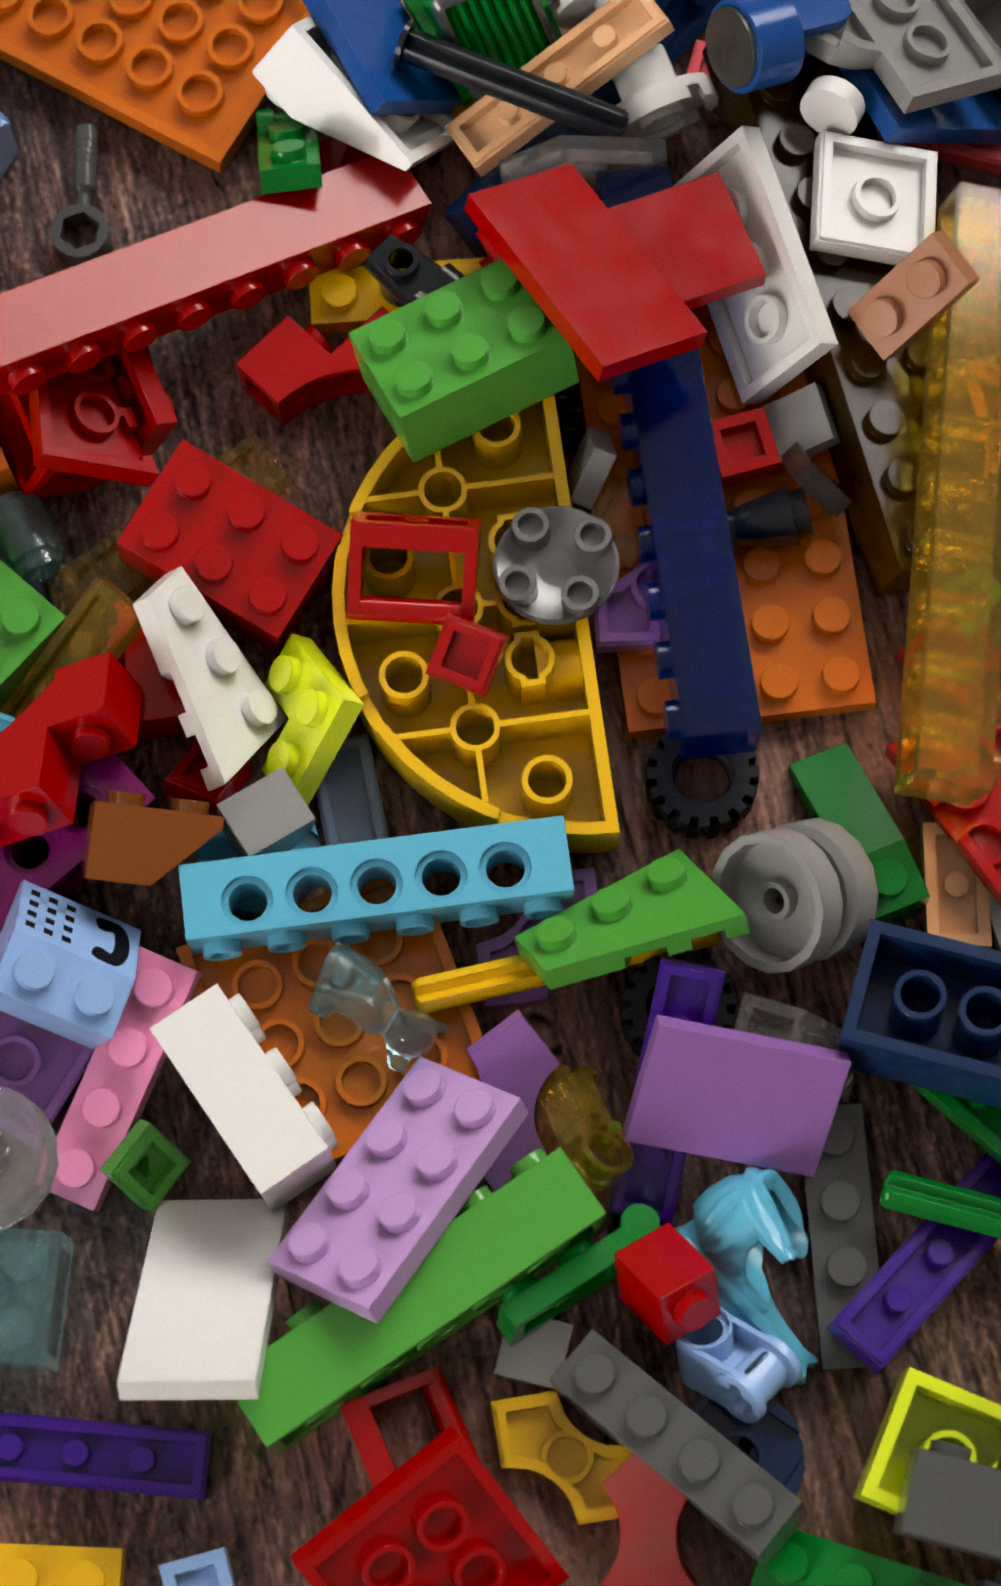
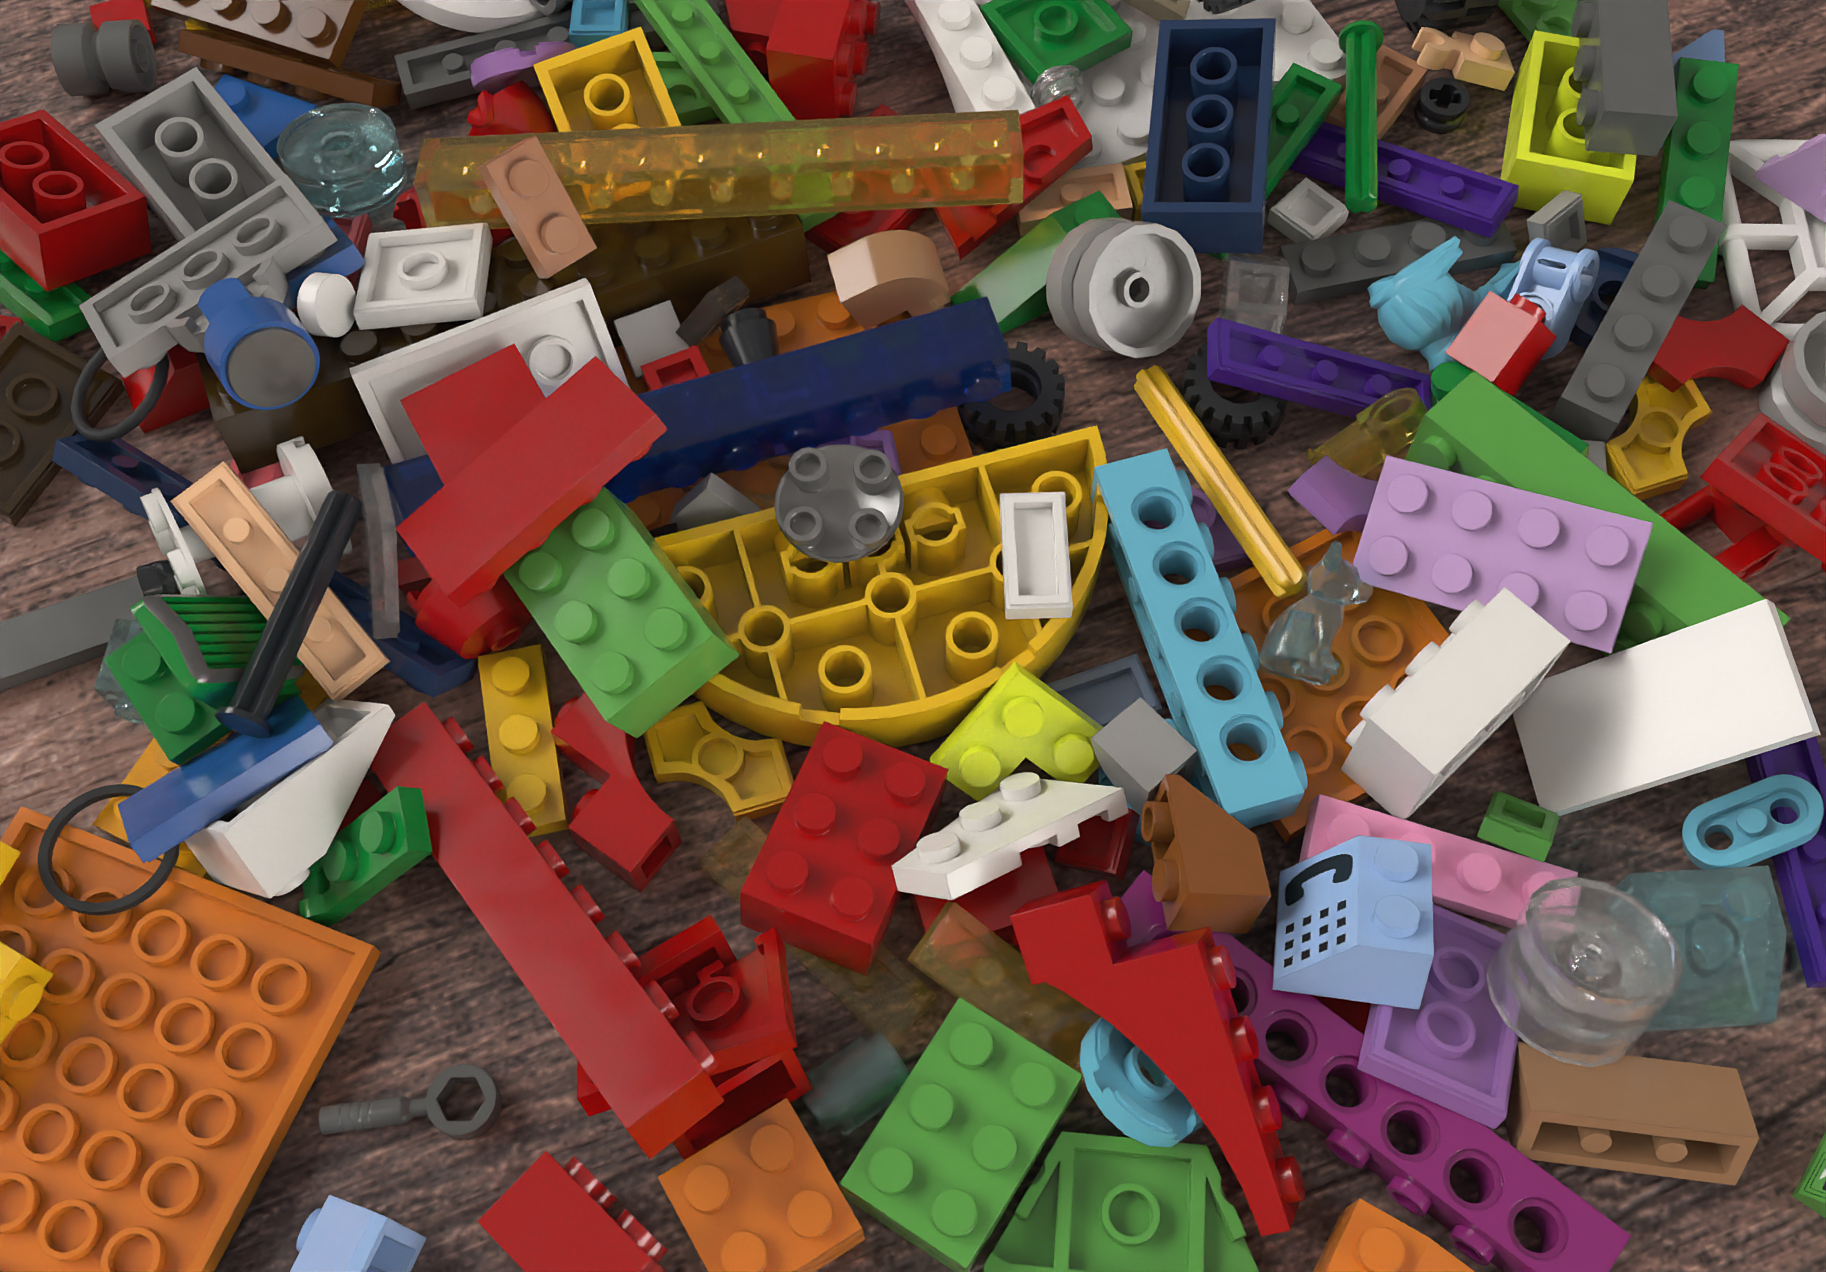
camera: 100 degrees left, 10 degrees down
red tile [347,511,482,625] -> none
black plate [365,234,465,307] -> none
red tile [425,613,510,697] -> none
bright green wing [514,849,750,990] -> none
medium lavender tile [622,1015,851,1177] -> none
none -> yellow tile [643,700,794,824]
none -> medium nougat brick [827,230,951,336]
none -> white tile [999,492,1073,619]
none -> white tile [1267,177,1349,243]
none -> light grey tile [1527,190,1587,252]
none -> medium azure plate [1682,774,1824,874]

